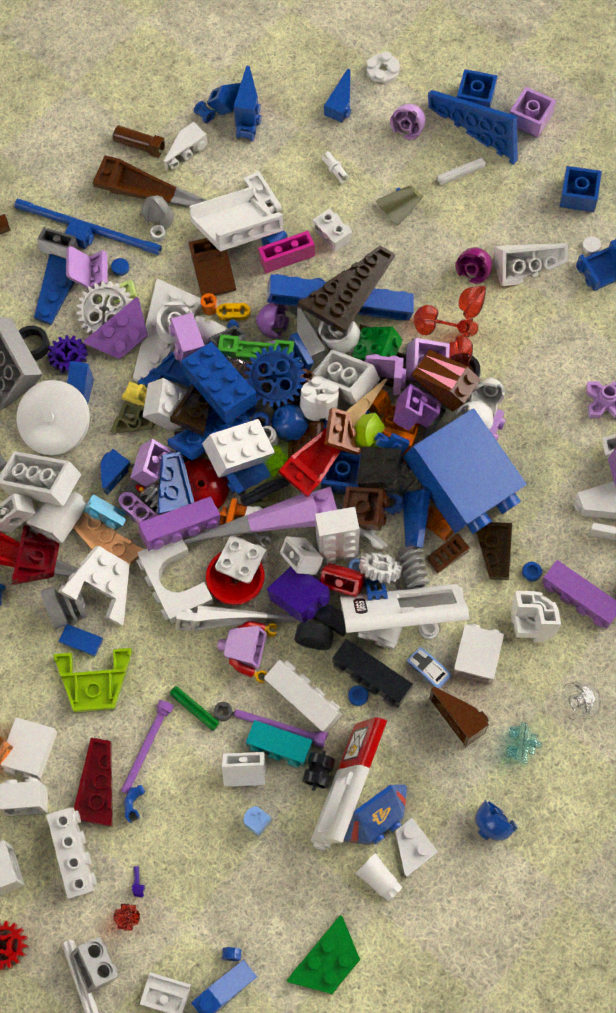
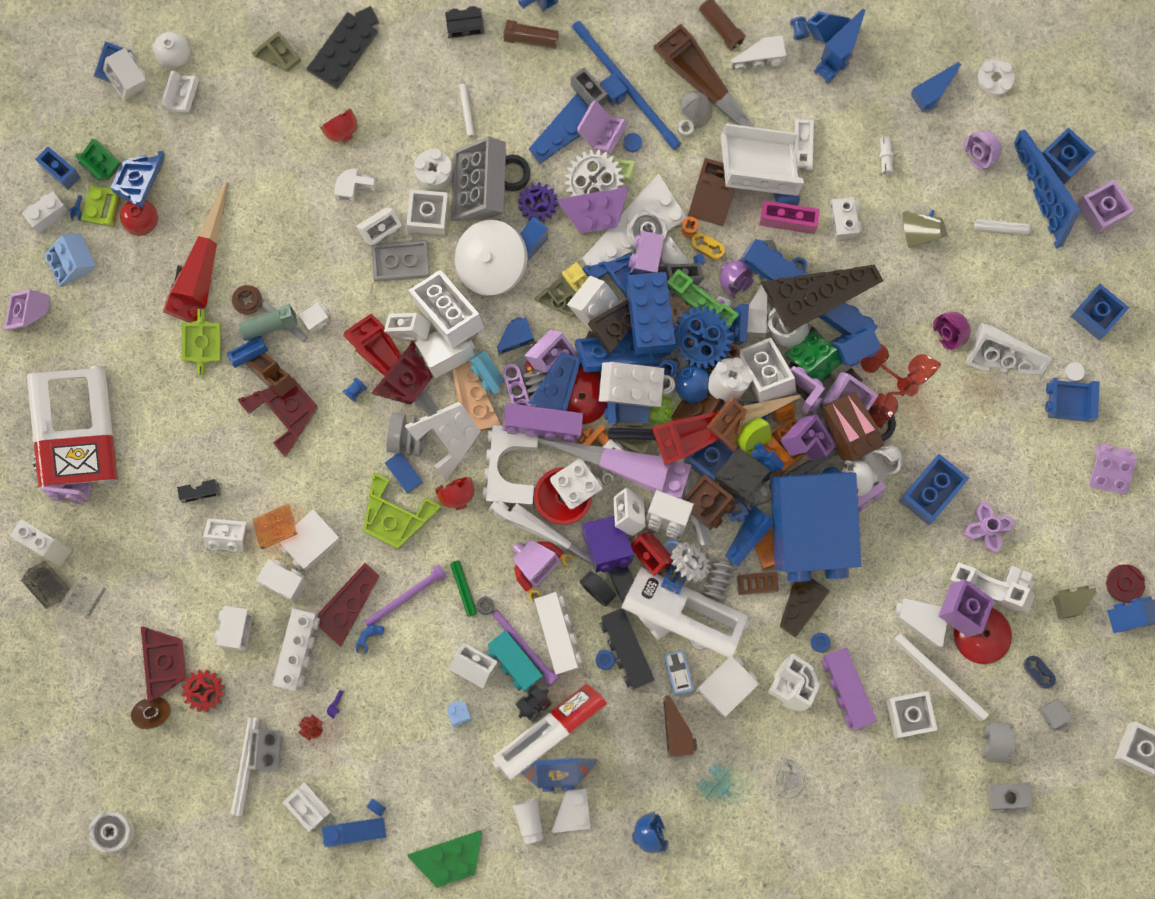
camera: 25 degrees right, 10 degrees up
none -> red cylinder [435,477,475,511]
none -> blue brick [828,327,882,367]
none -> blue brick [899,454,969,525]

